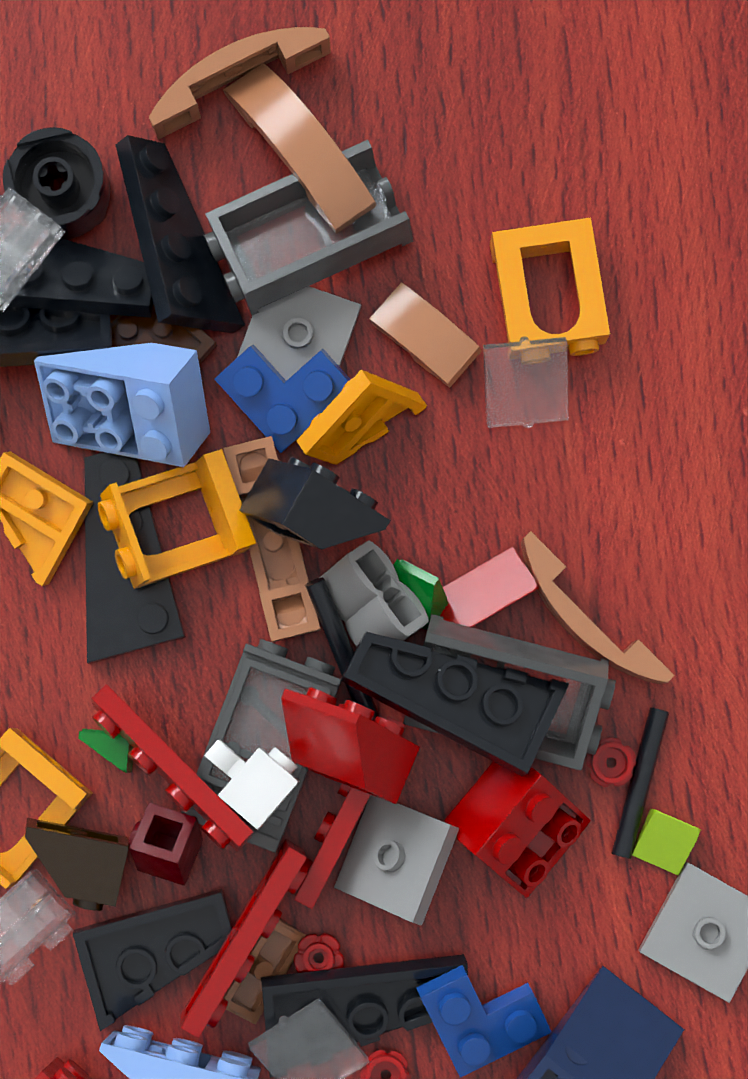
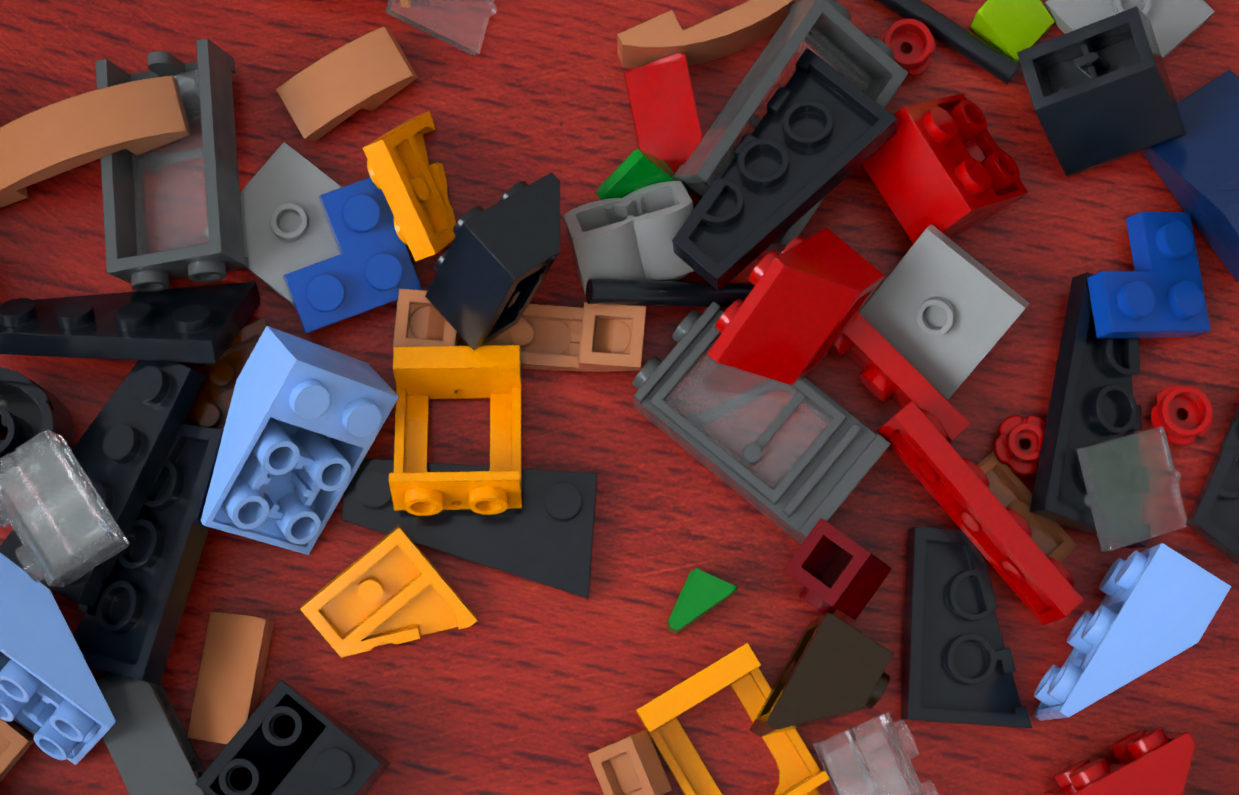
camera: 70 degrees left, 5 degrees down
red plate [91,684,253,852] -> none
white brick [204,740,300,830] -> none
none -> black slope [1017,6,1187,177]

